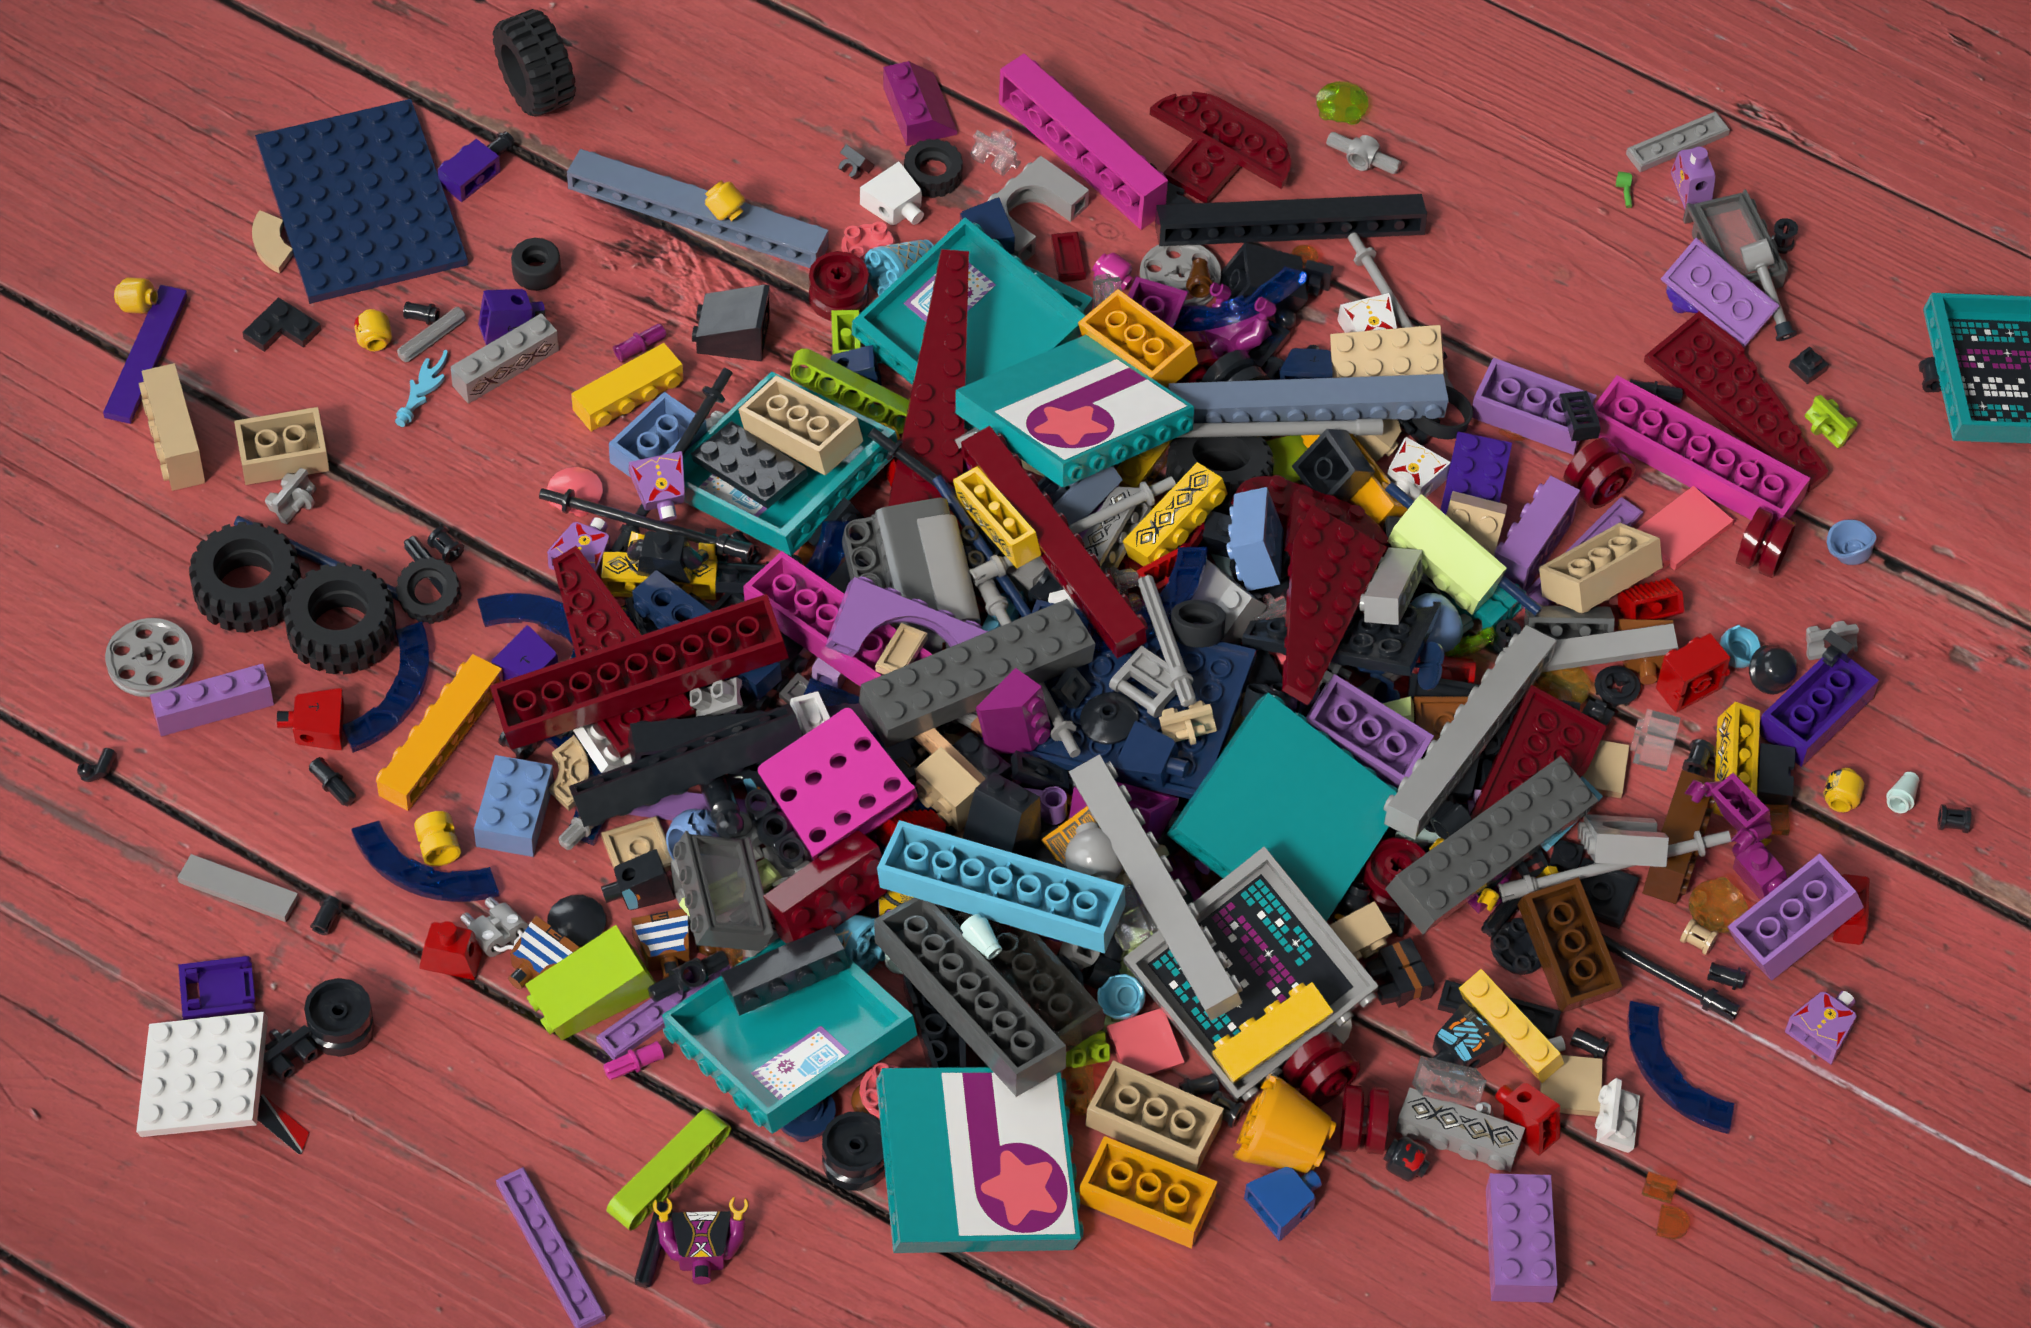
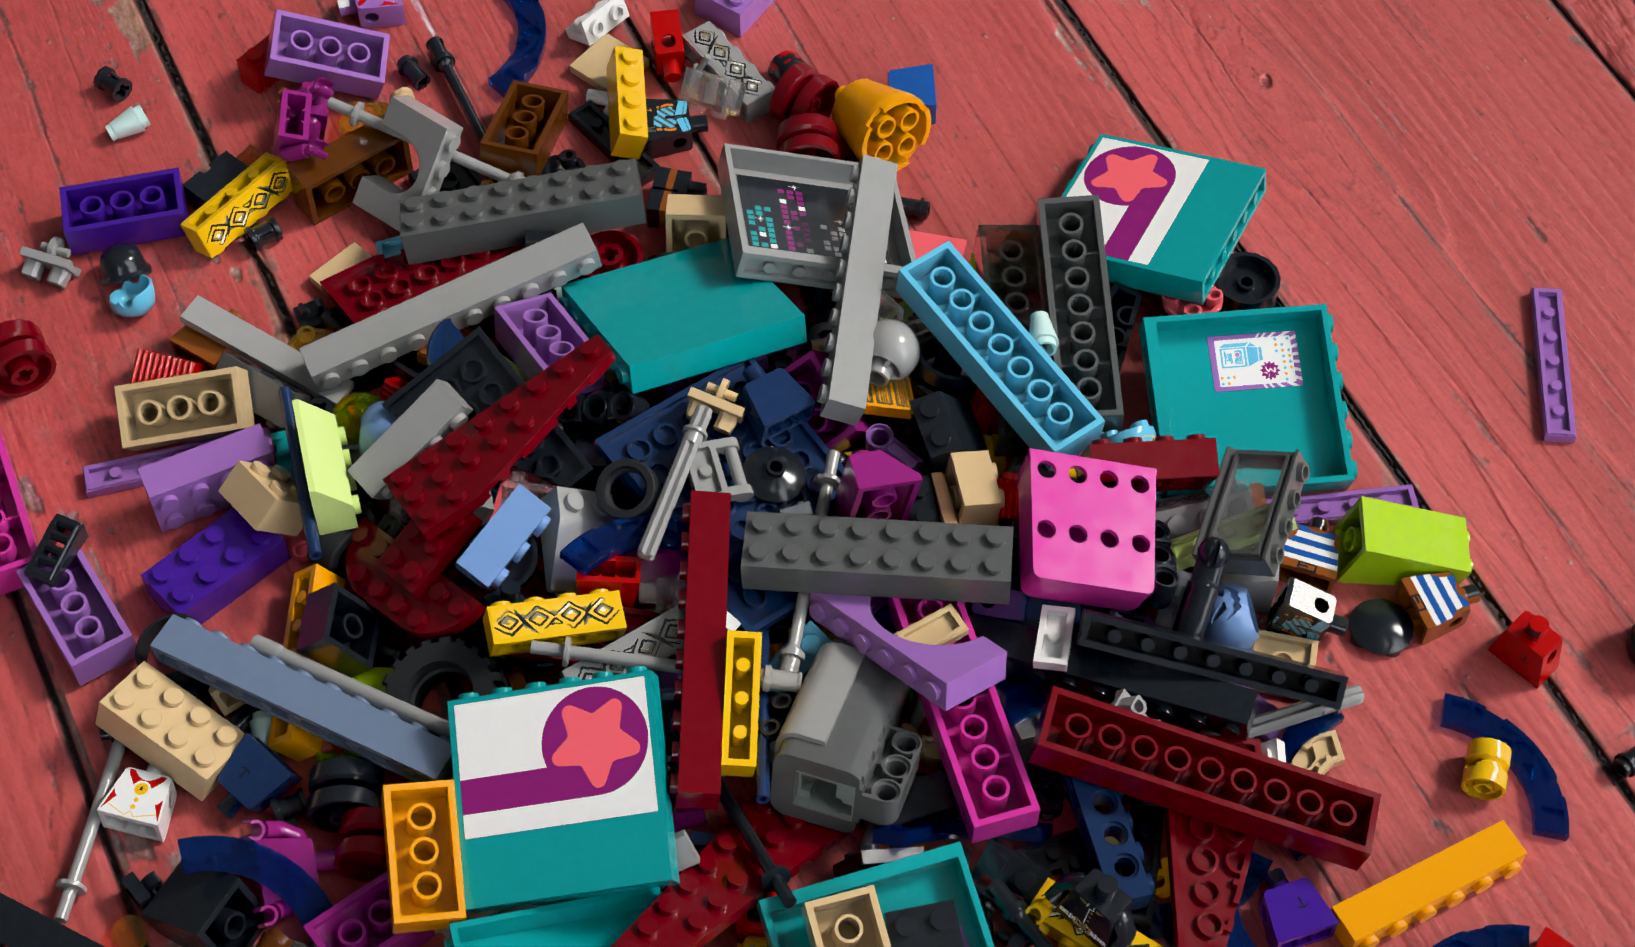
camera: 145 degrees left, 0 degrees up
black axle [309,757,356,807] -> none
light grey piece [461,897,529,957] -> none
medium blue brick [474,755,554,857] -> none
dark pink axle [603,1041,664,1080] -> none
lime beam [606,1108,731,1231] -> none
black axle [634,1202,673,1288] -> none
black axle [648,951,729,1002] -> none
torso [653,1196,749,1285] -> none
black brick [721,925,850,1016] -> none
light orange brick [1079,1136,1217,1249] -> none
tan brick [1086,1060,1224,1173] -> none
black bush [1210,1090,1245,1128] -> none
yellow brick [1212,982,1333,1084] -> none
black bush [1379,908,1405,937] -> none
white torso [1387,437,1451,500] -> none
dark red wheel [1563,437,1636,509] -> none
black pin [1570,1027,1611,1059] -> none
black gear [1594,666,1640,708] -> none
clear brick [1630,709,1681,772] -> none
coral tile [1637,486,1734,576] -> none
red brick [1656,633,1731,713] -> none
black tile [1822,630,1855,668] -> none
yellow head [1823,768,1864,812] -> none

